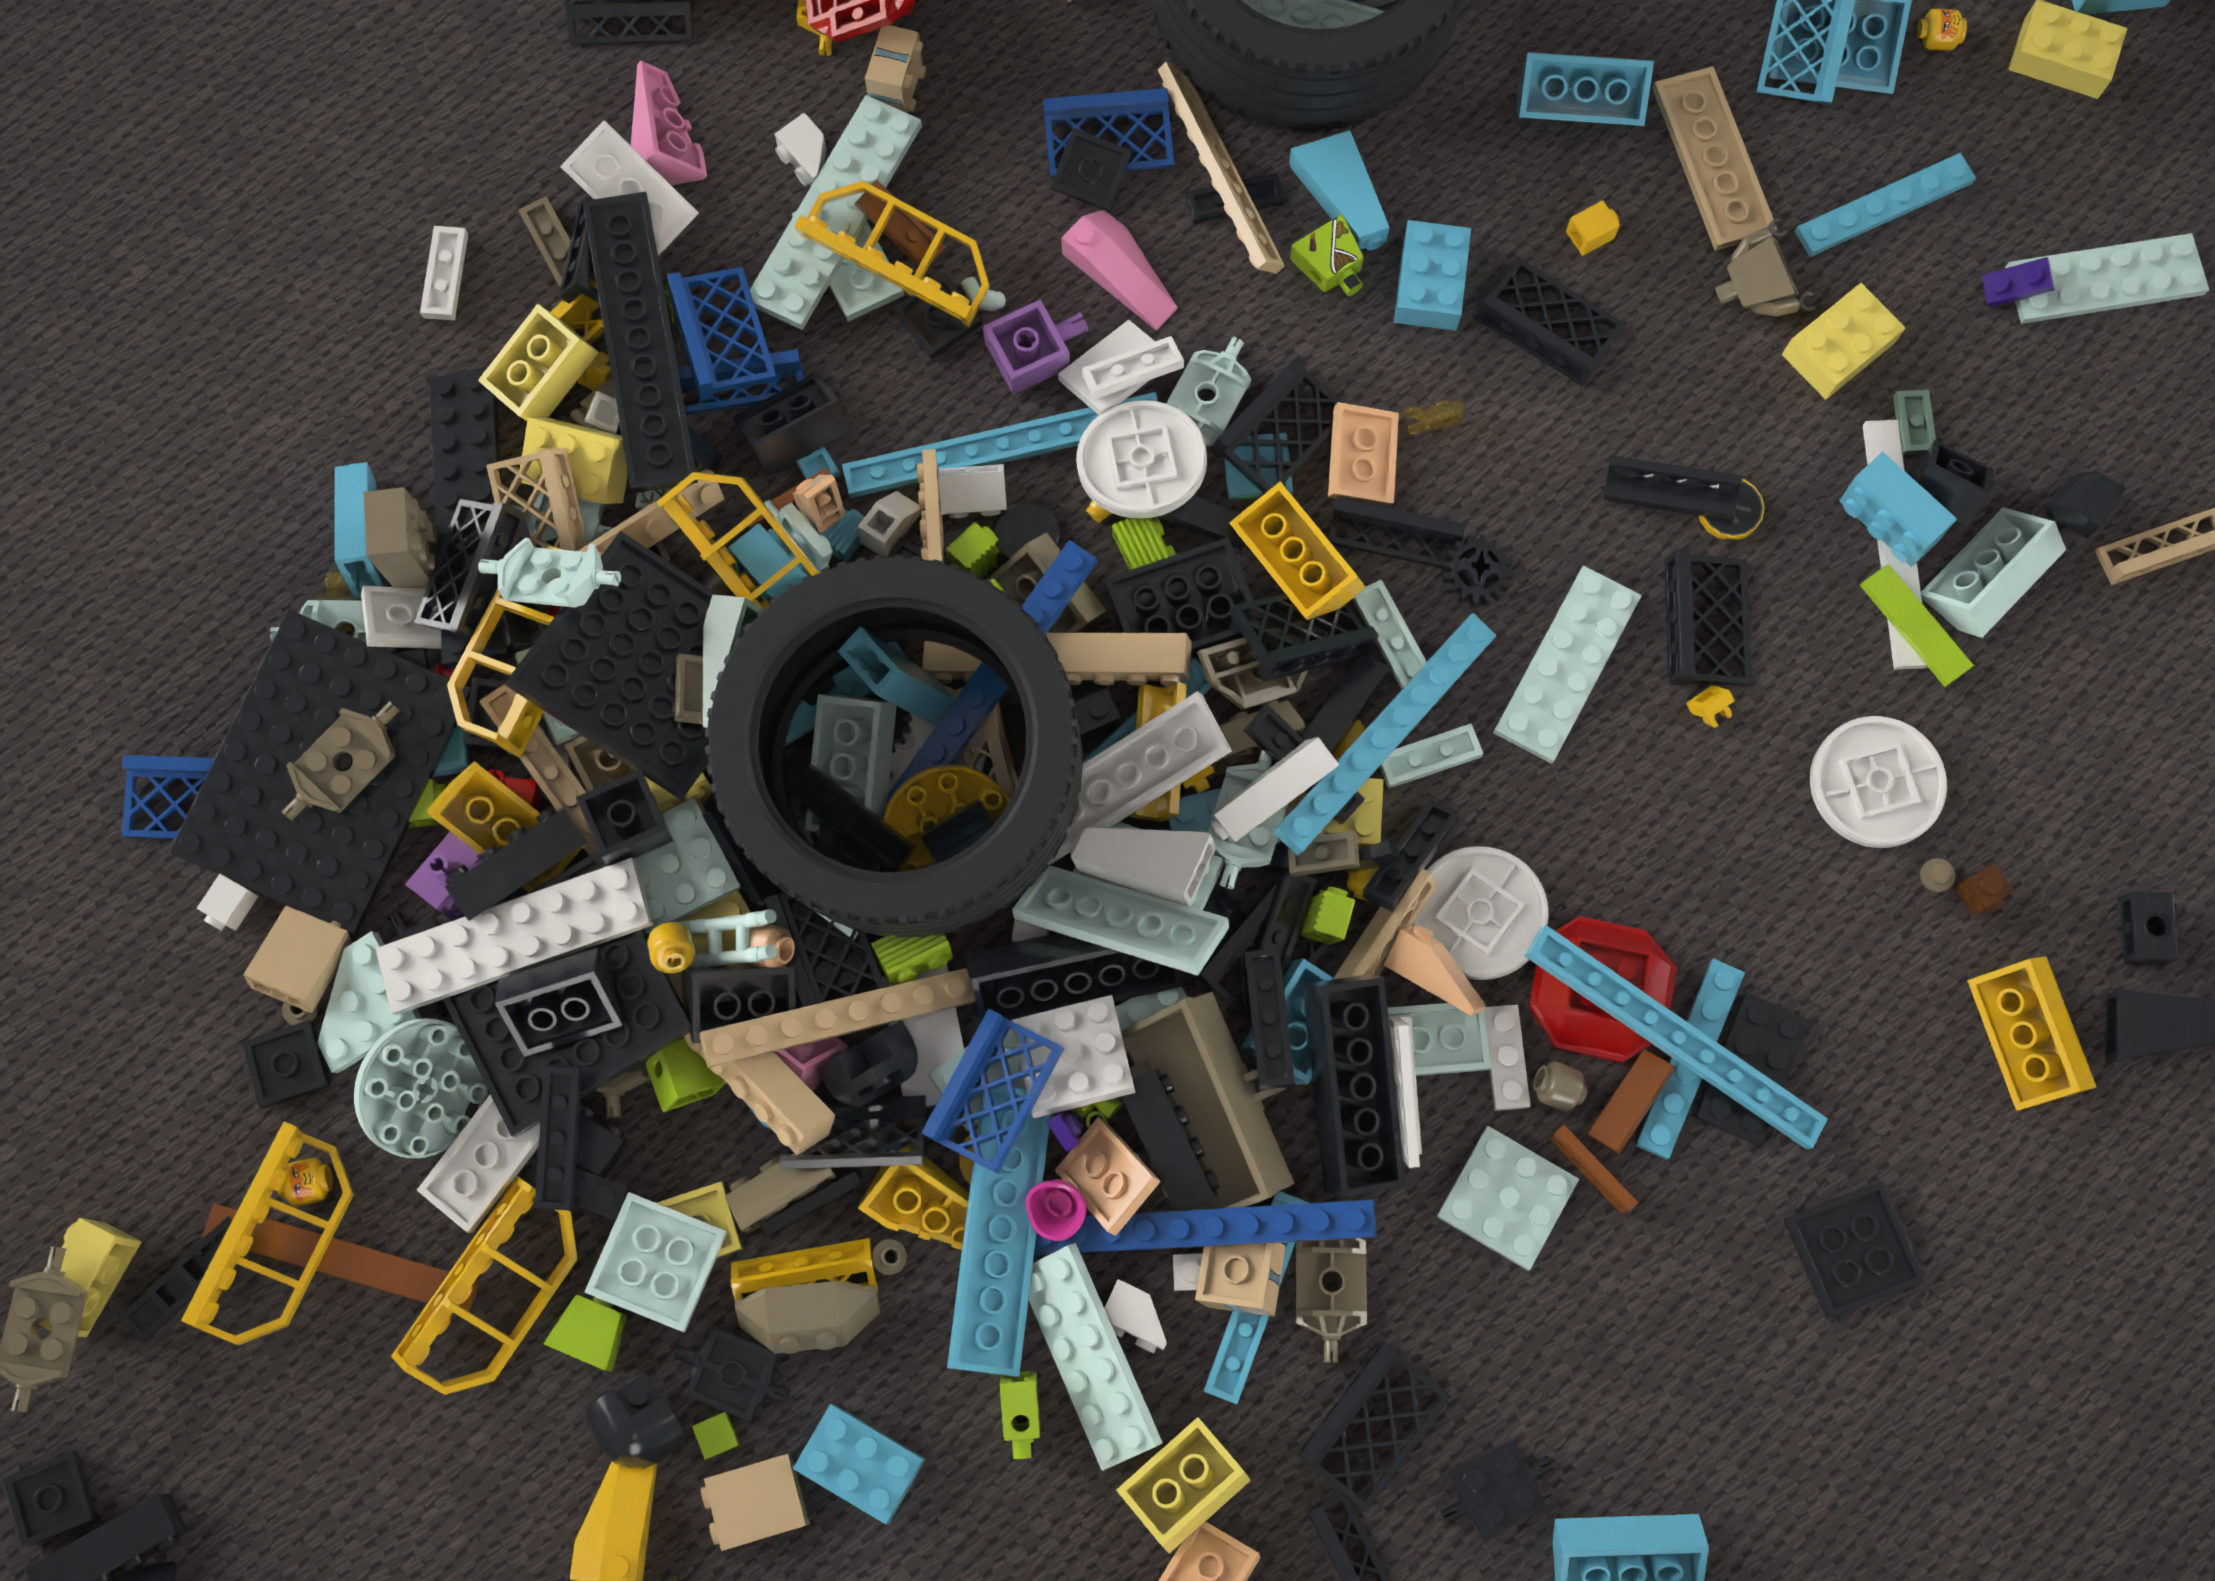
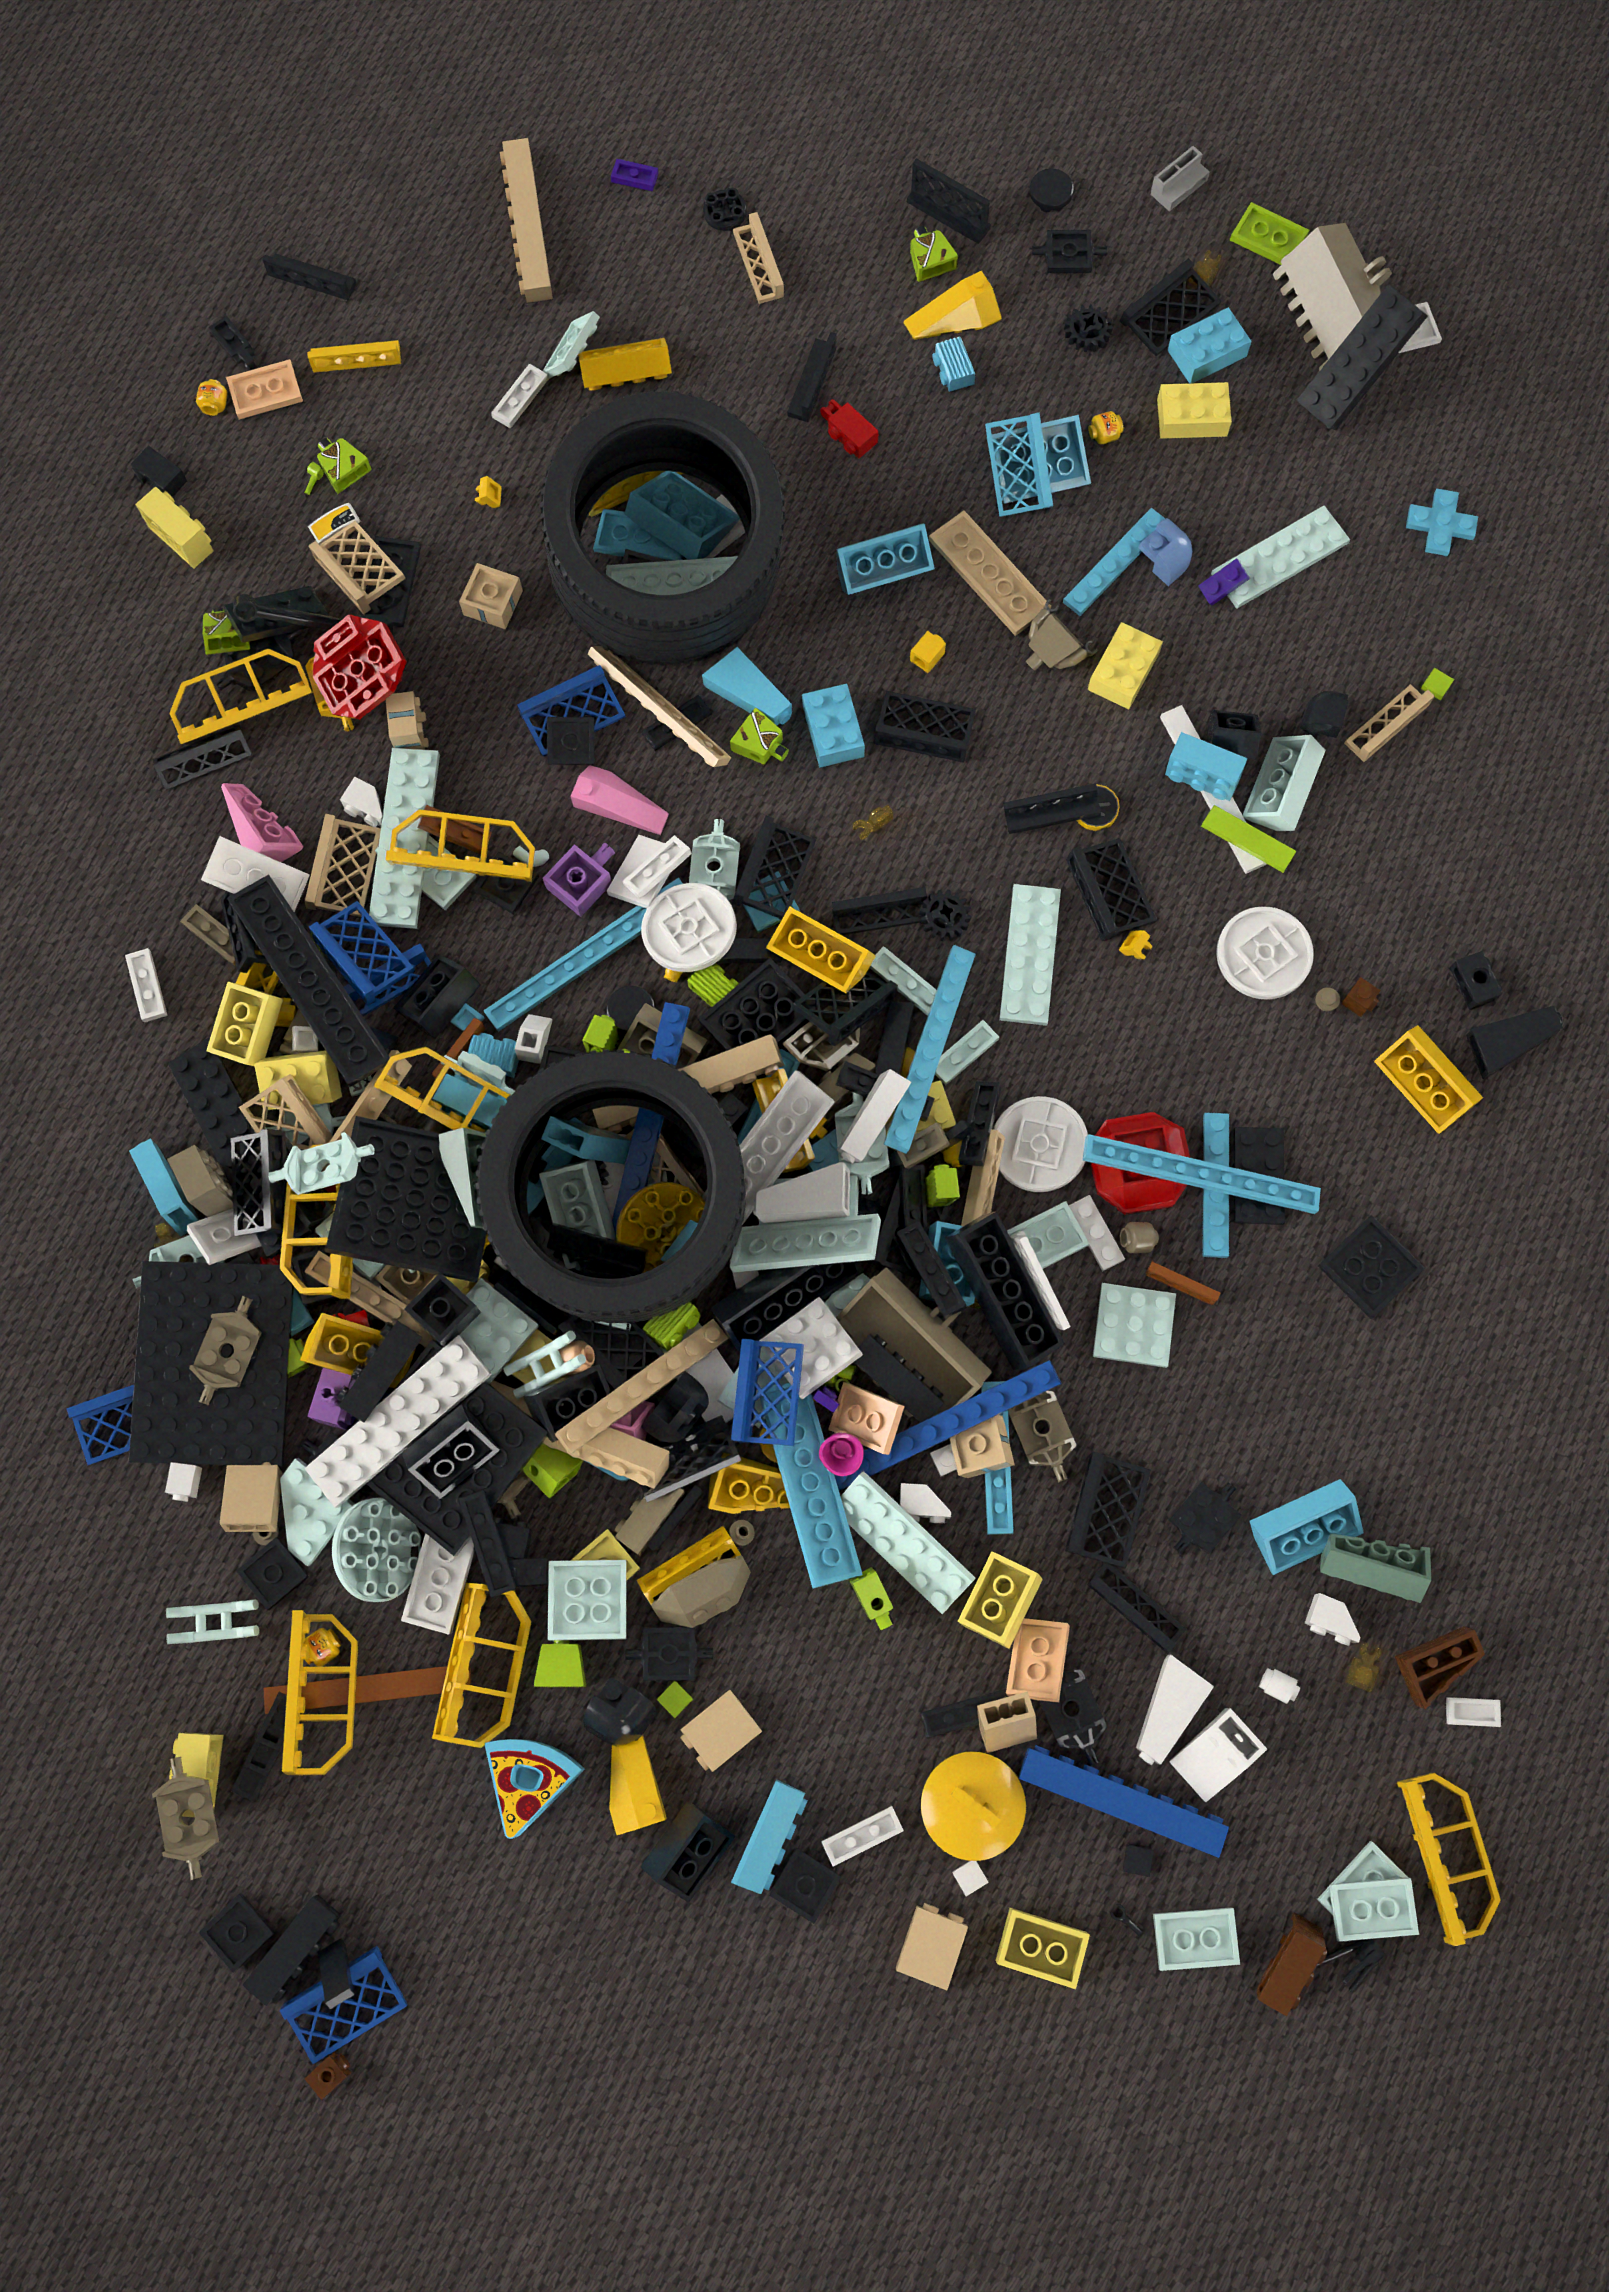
camera: 20 degrees left, 0 degrees up
yellow head [647,922,696,974] -> none
dark tan tile [674,653,703,724] -> none
light nougat slope [793,475,846,535] -> none
medium azure brick [793,1404,926,1524] -> none
tan plate [917,449,945,565] -> none
black plate [919,798,994,864] -> none
white brick [938,464,1007,518] -> none
light nougat plate [1328,402,1399,508] -> none
light nougat slope [1384,925,1486,1016] -> none
dark orange tile [1588,1049,1675,1155] -> none
sand green plate [1893,390,1936,456] -> none
none -> light aqua piece [166,1599,260,1644]
none -> tan fence [305,814,381,917]
none -> piece [485,1739,585,1839]
none -> medium blue brick [1138,518,1193,586]

